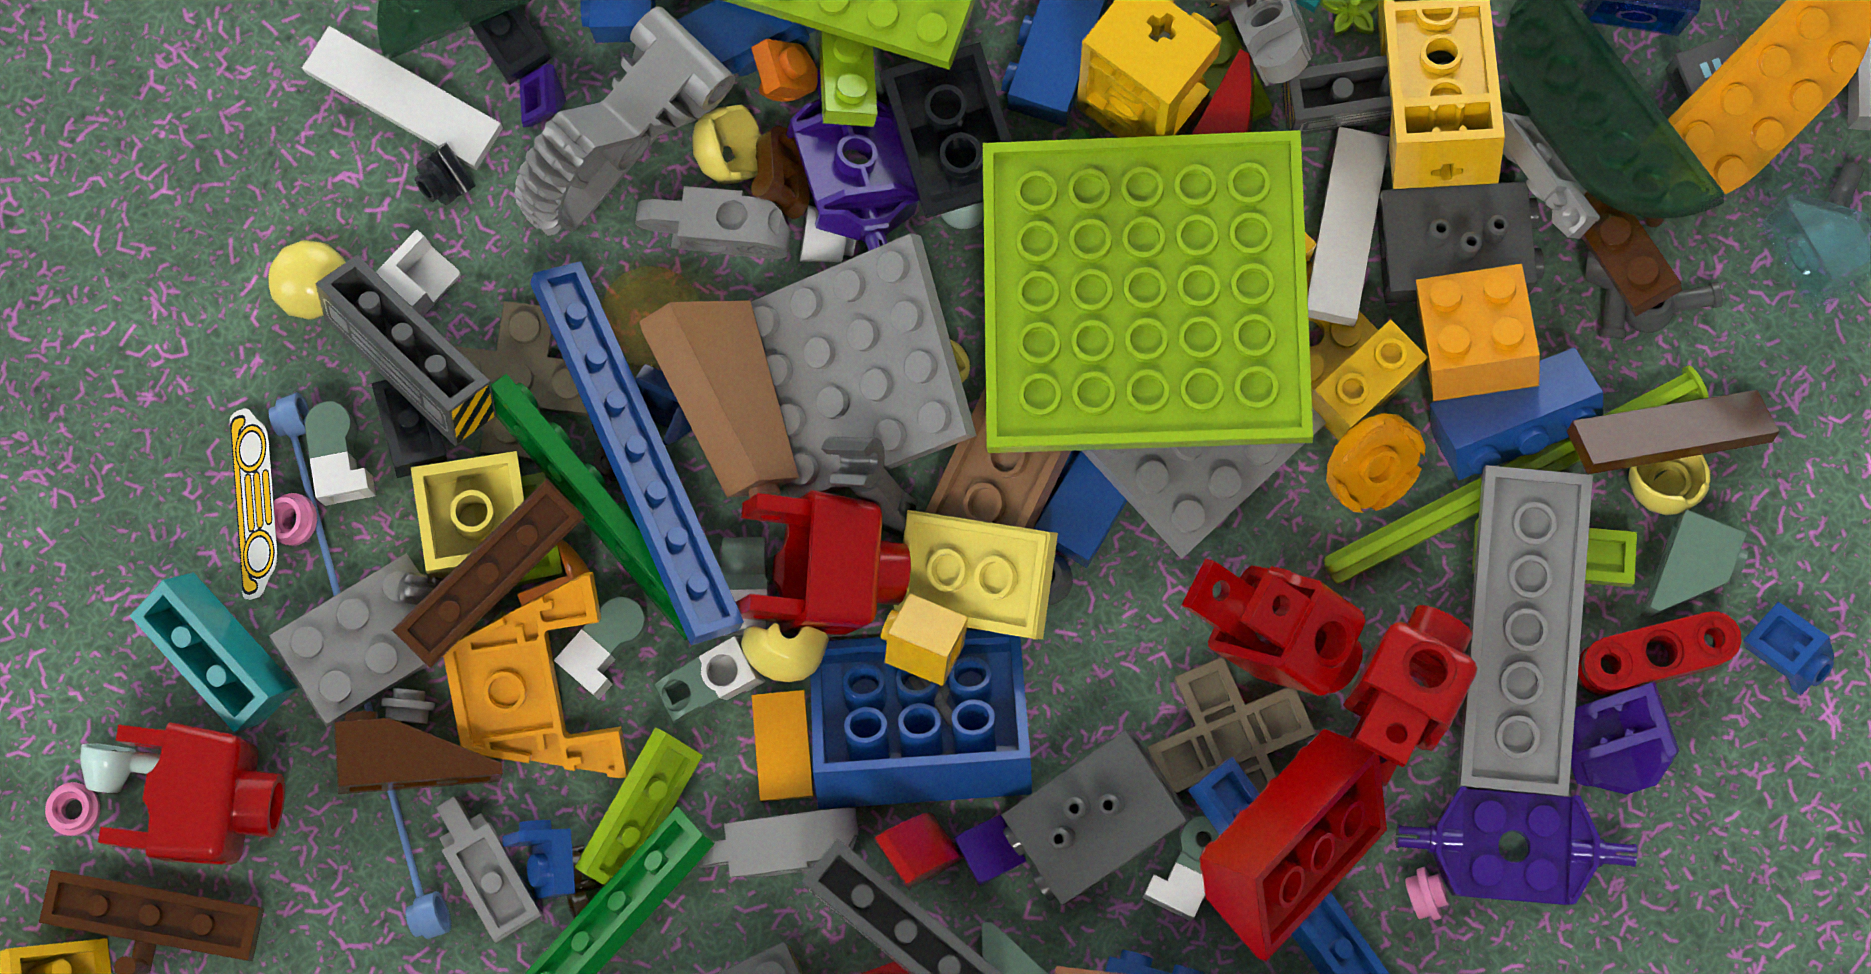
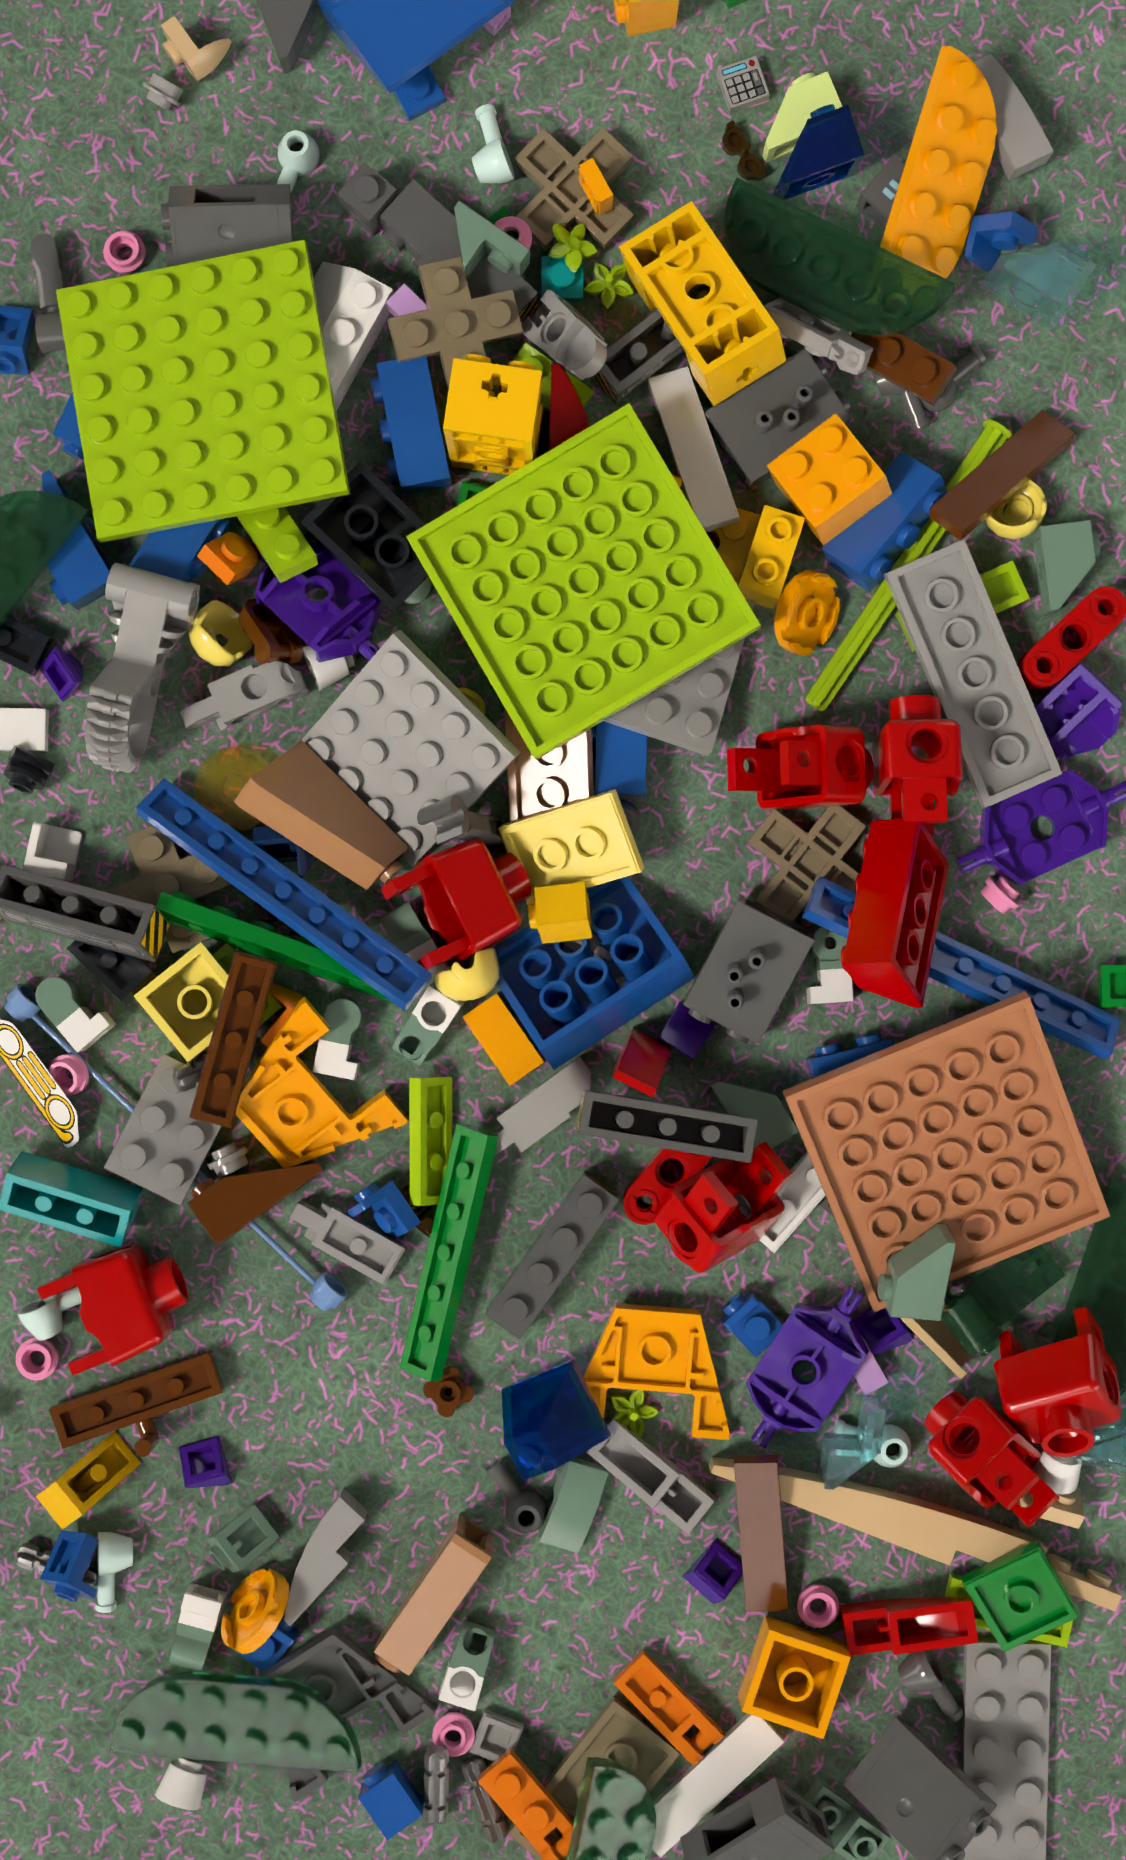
camera: 30 degrees left, 10 degrees up
none -> blue bracket [965,211,1038,271]

